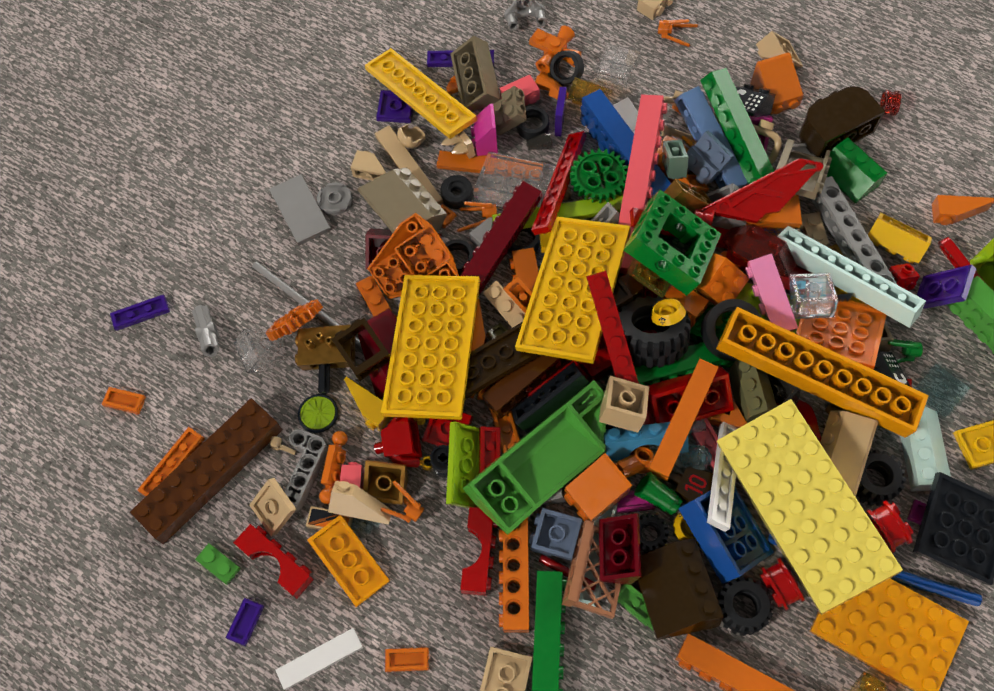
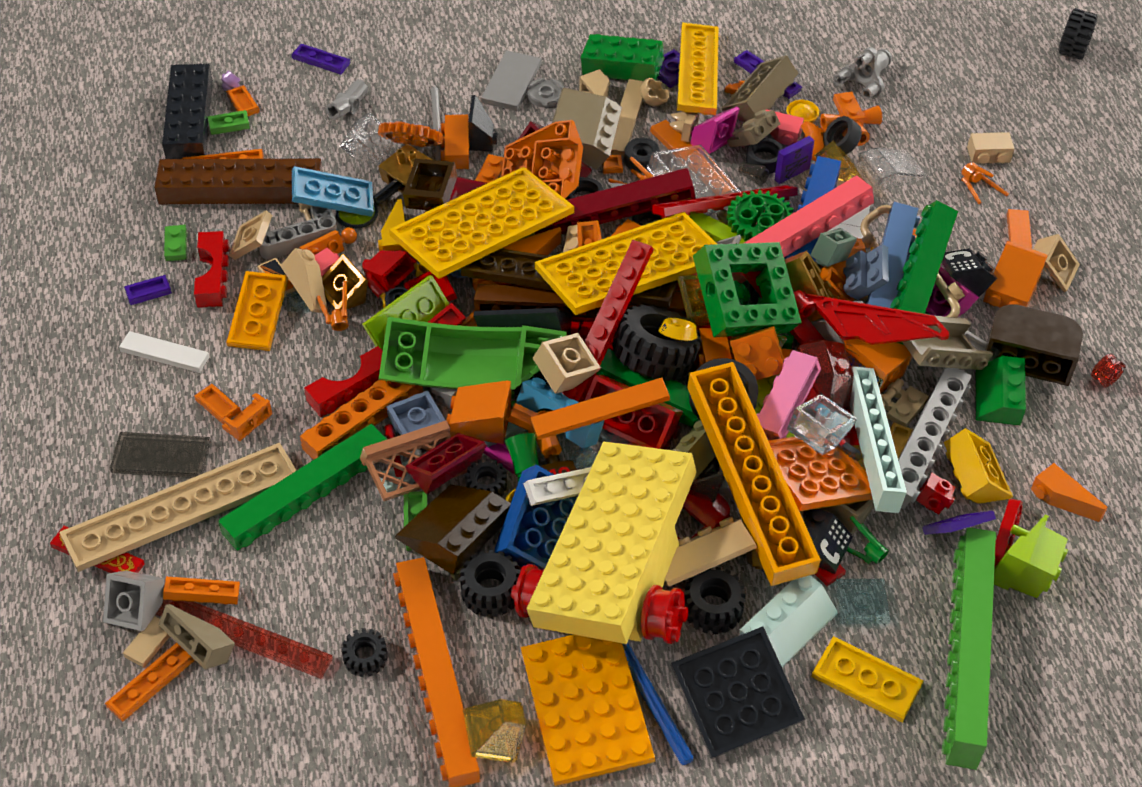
camera: 40 degrees right, 15 degrees down
none -> black brick [162,63,213,159]
none -> bright green plate [207,110,250,135]
none -> lavender plate [221,70,241,91]
none -> orange hinge [222,393,272,441]
none -> dark azure tile [292,166,374,217]
none -> orange brick [441,114,469,169]
none -> black slope [468,95,498,152]
none -> green brick [580,34,664,82]
none -> yellow hat [786,99,820,124]
none -> orange tile [1007,209,1032,249]

